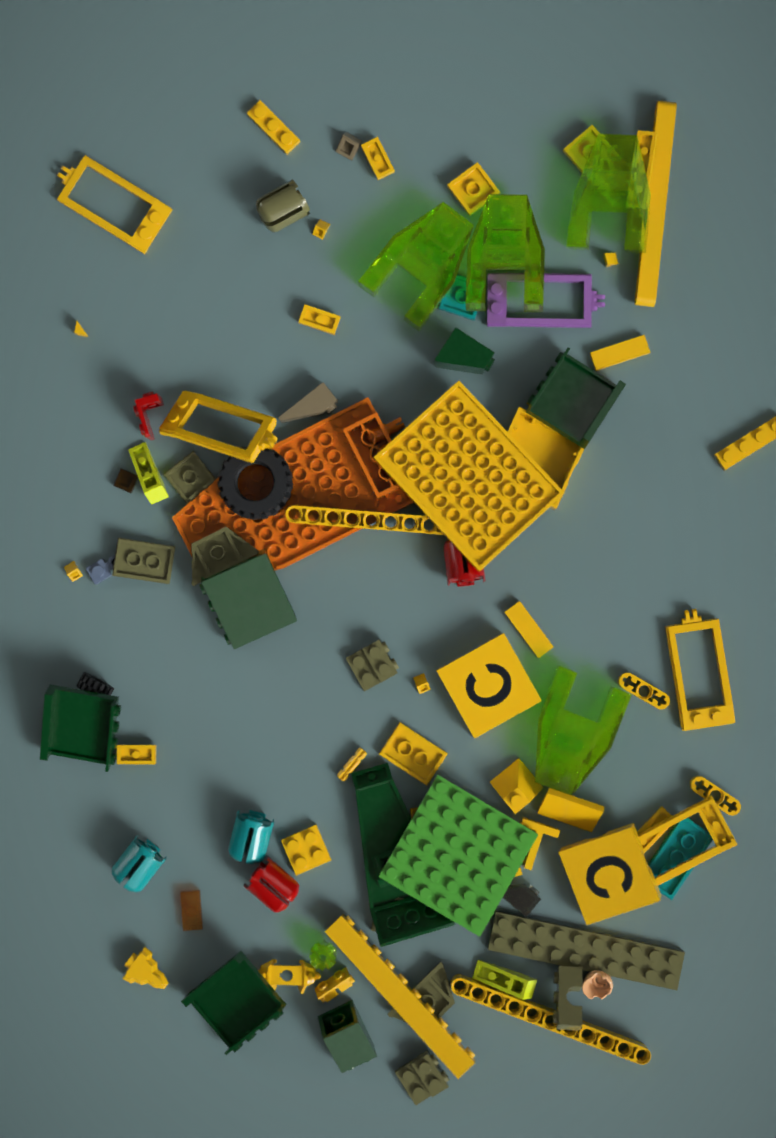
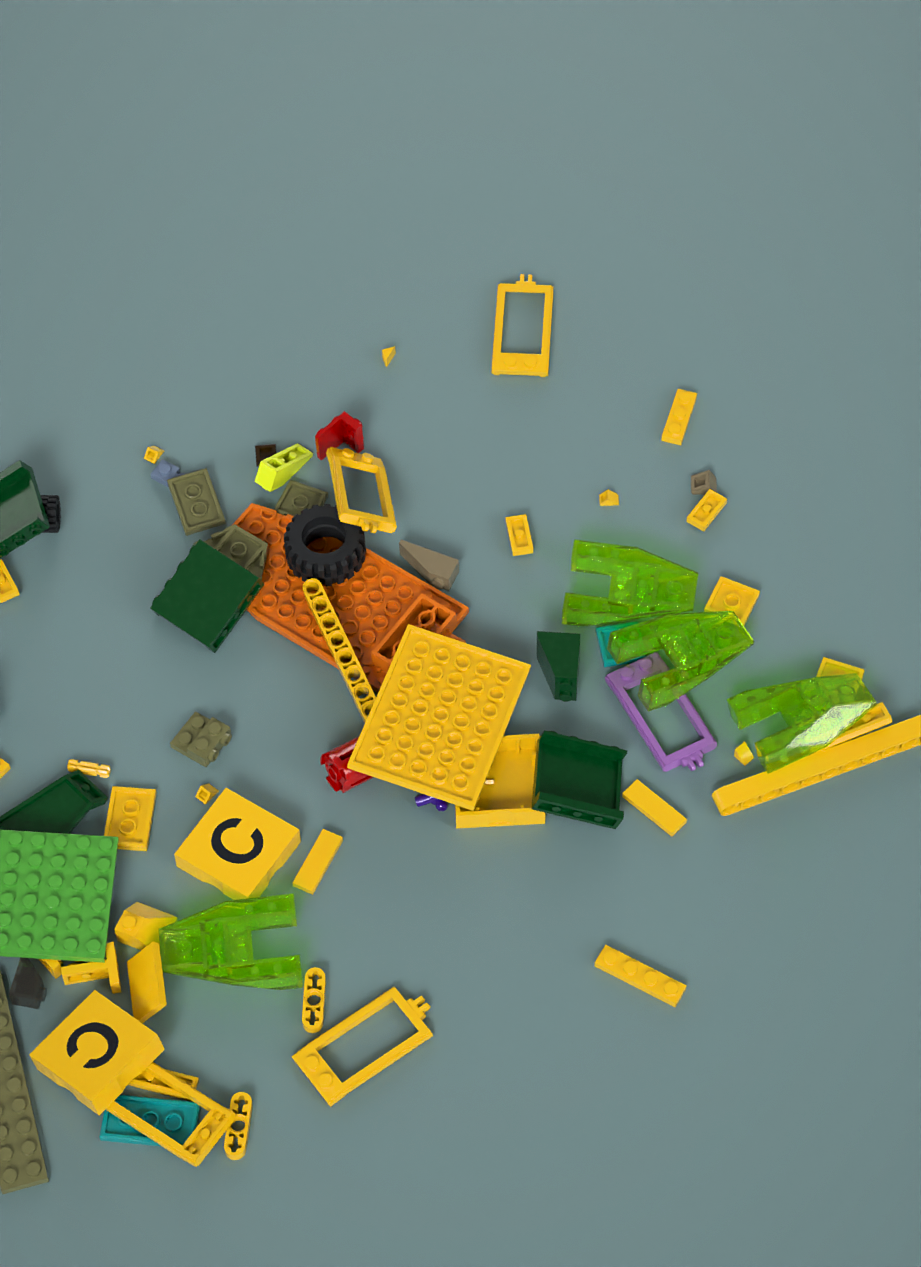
camera: 60 degrees right, 30 degrees down
olive cylinder [256,179,310,232] -> none

